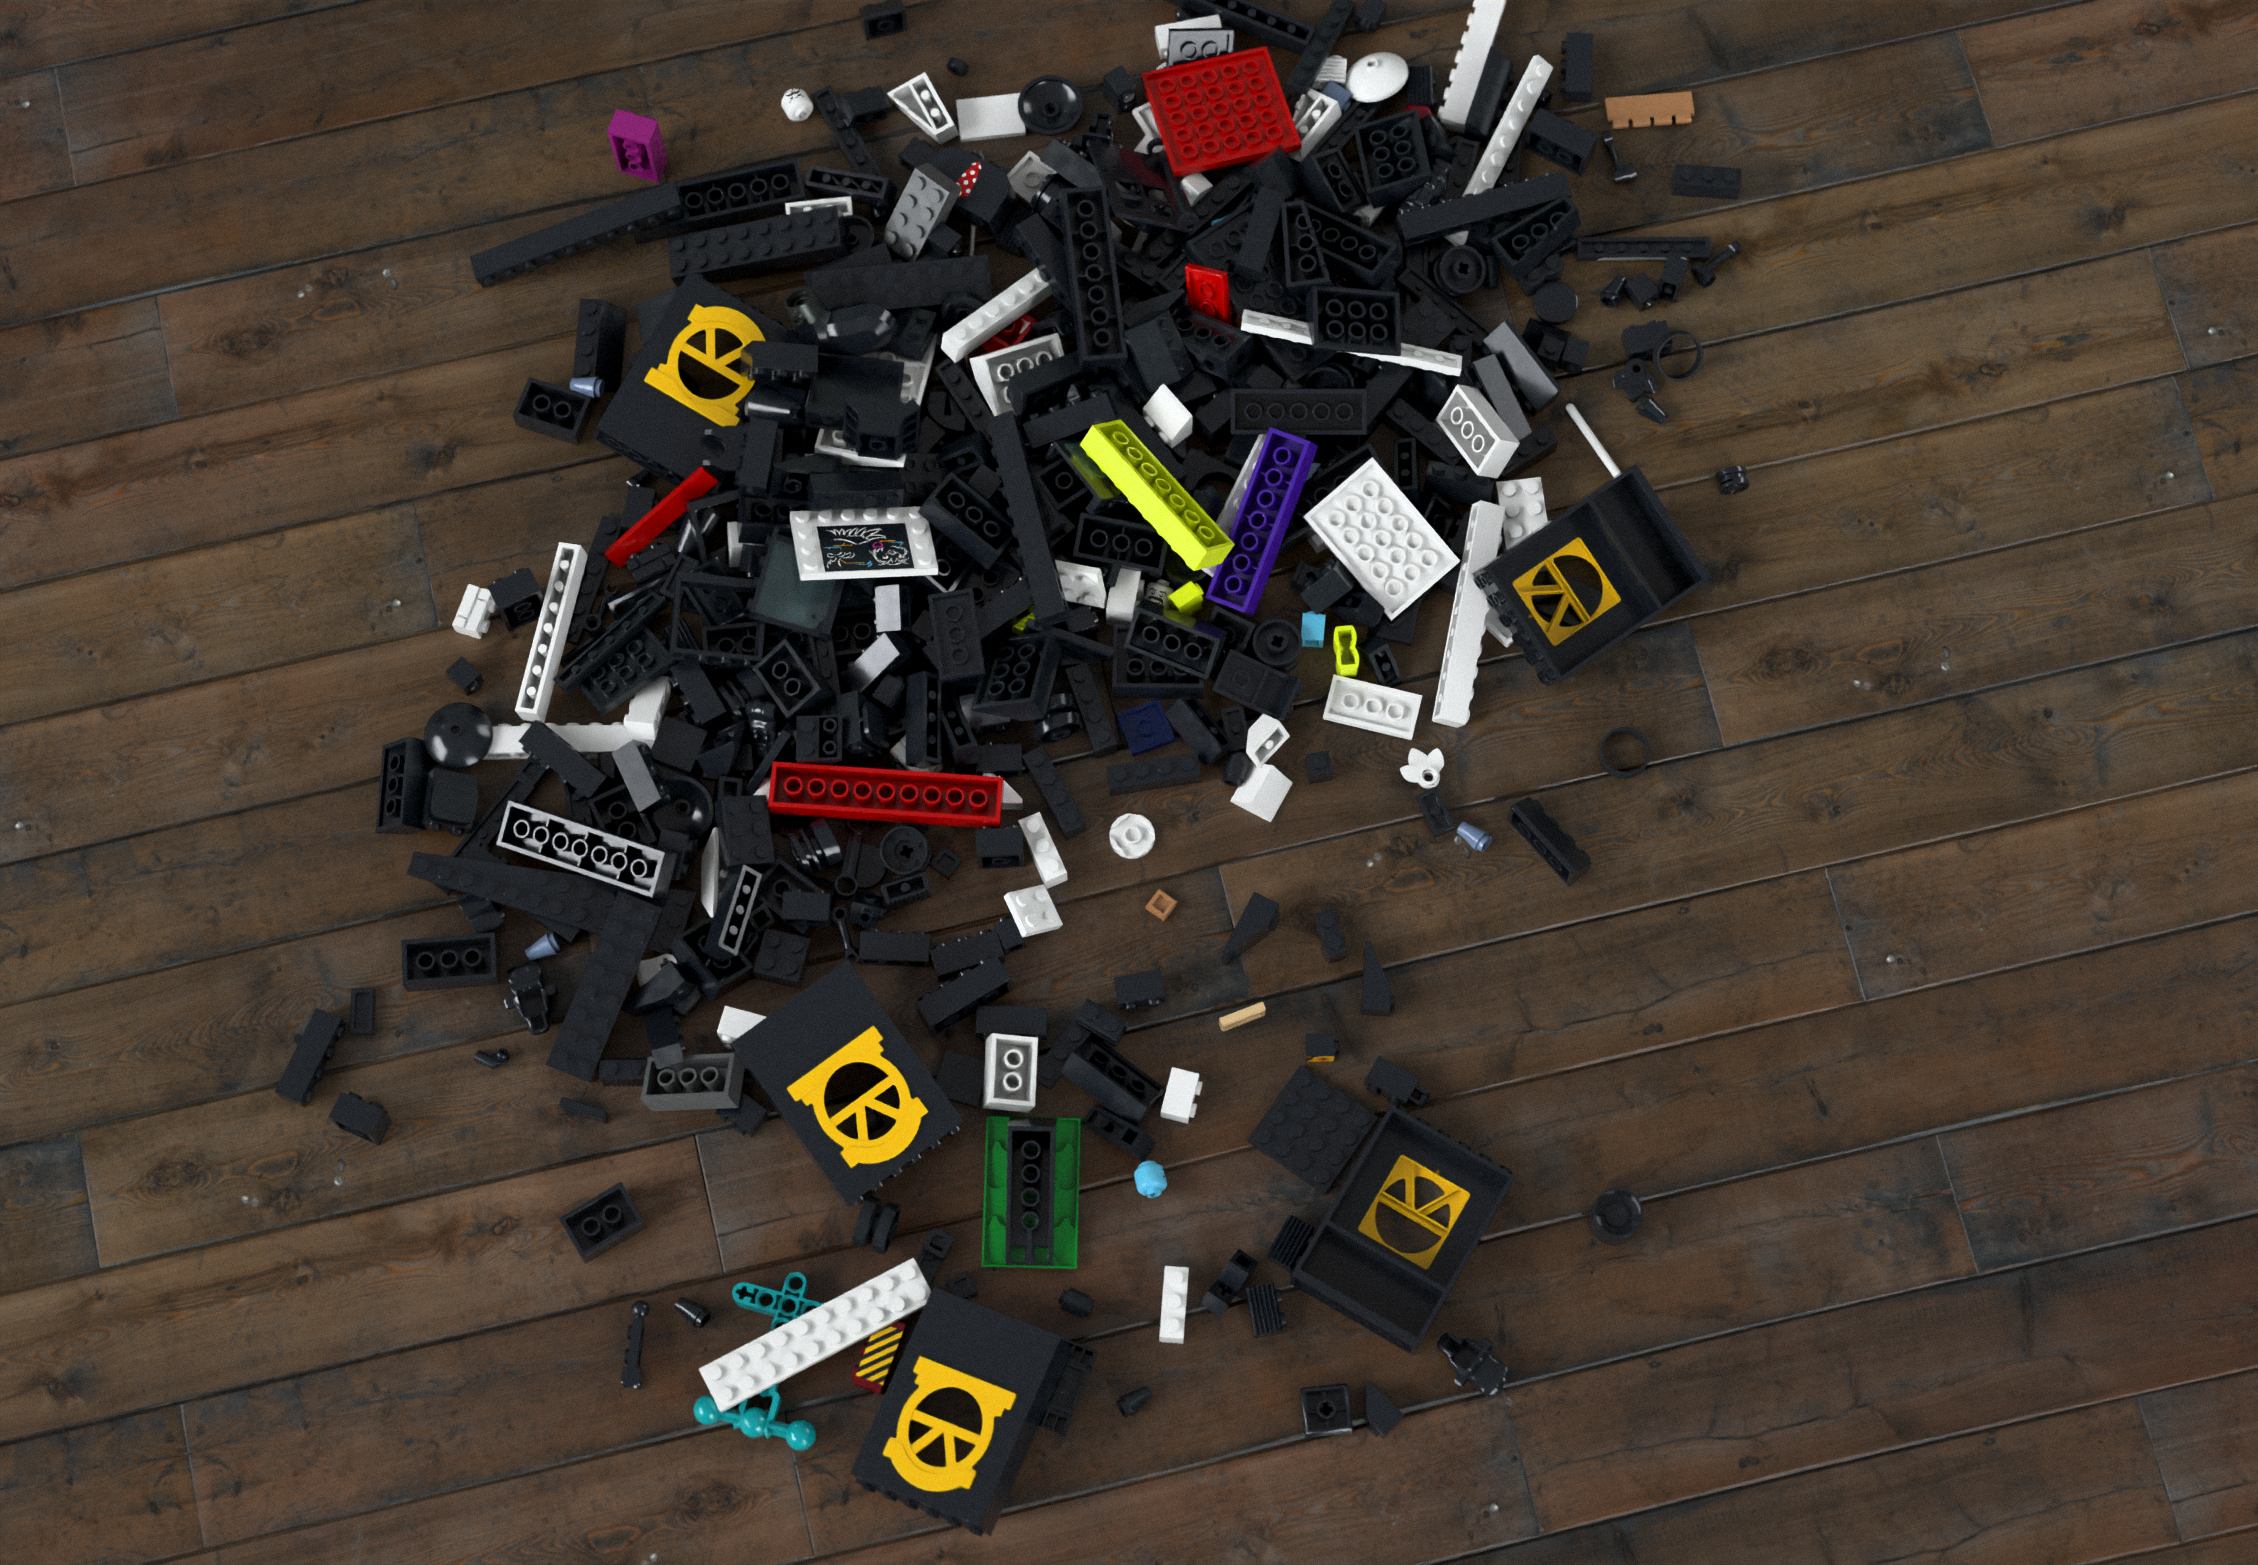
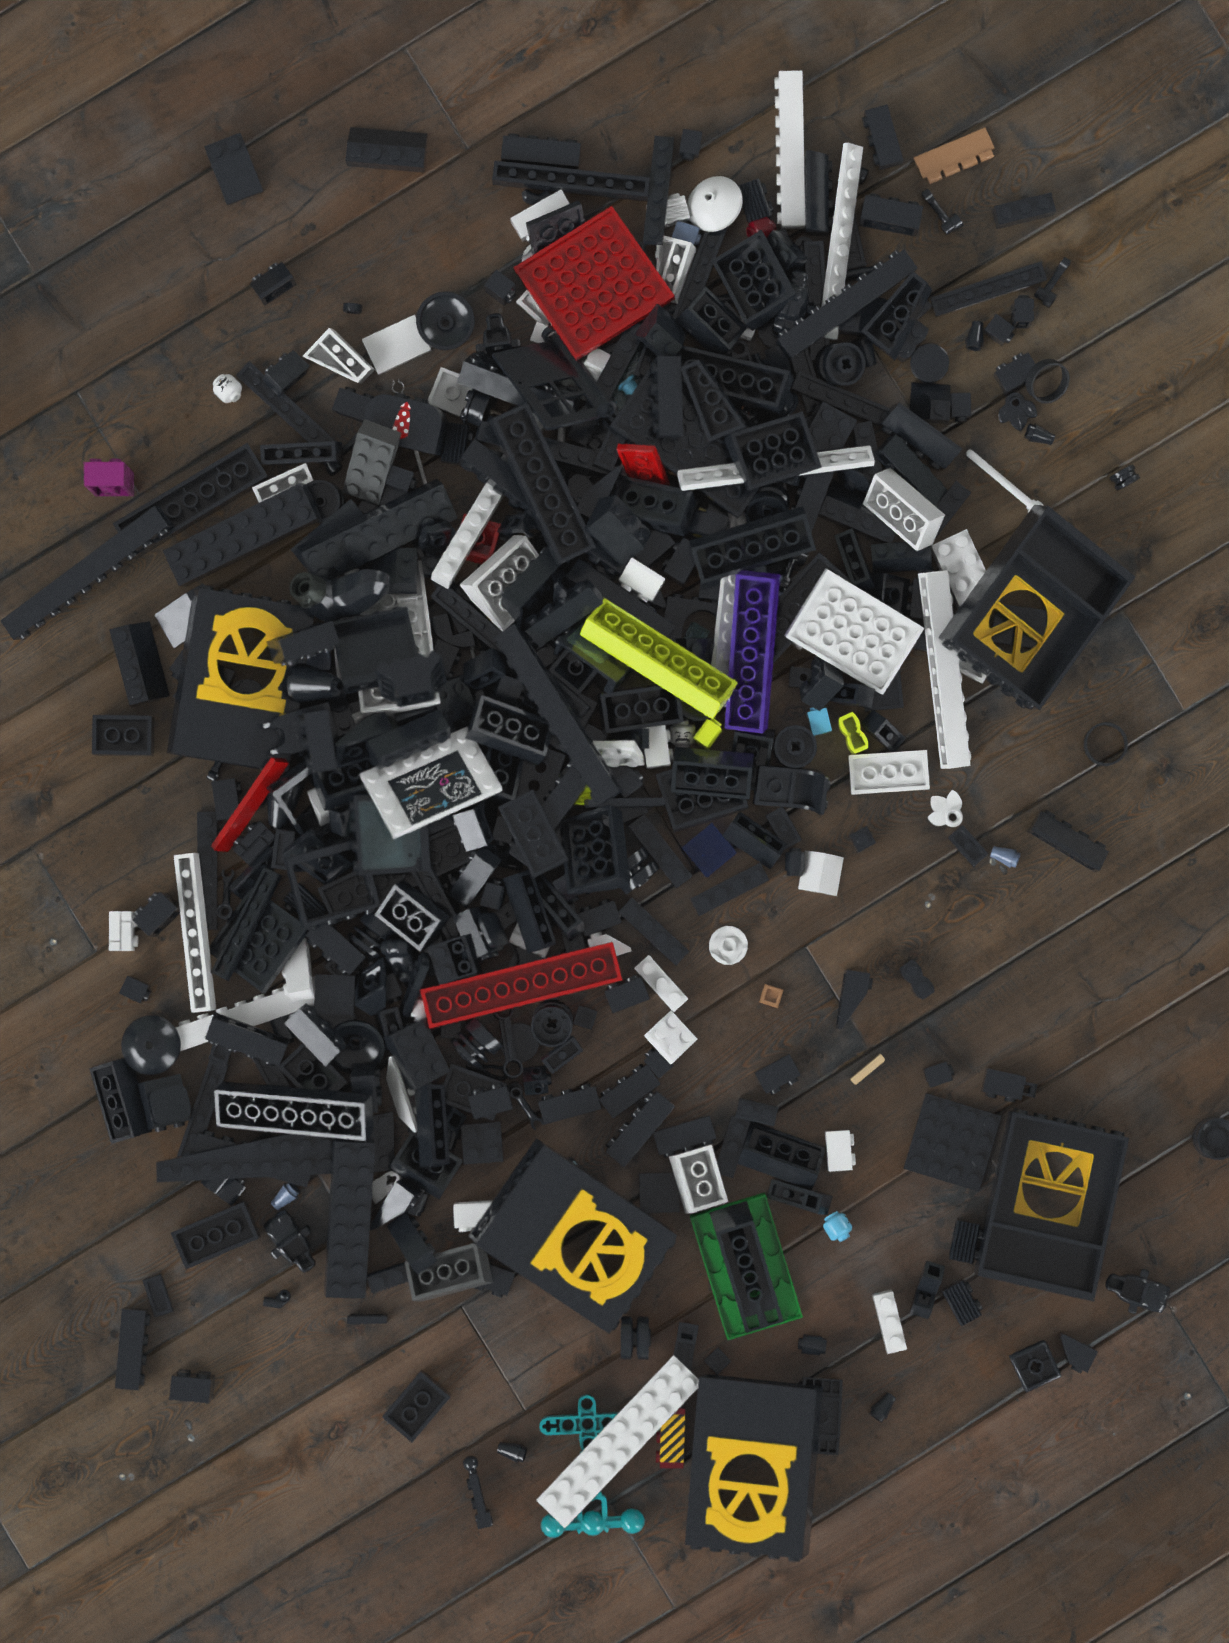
camera: 20 degrees left, 15 degrees up
sand blue cone [570,376,605,399] -> none
white slope [1246,714,1290,768] -> none
black slope [1360,941,1395,1017] -> none

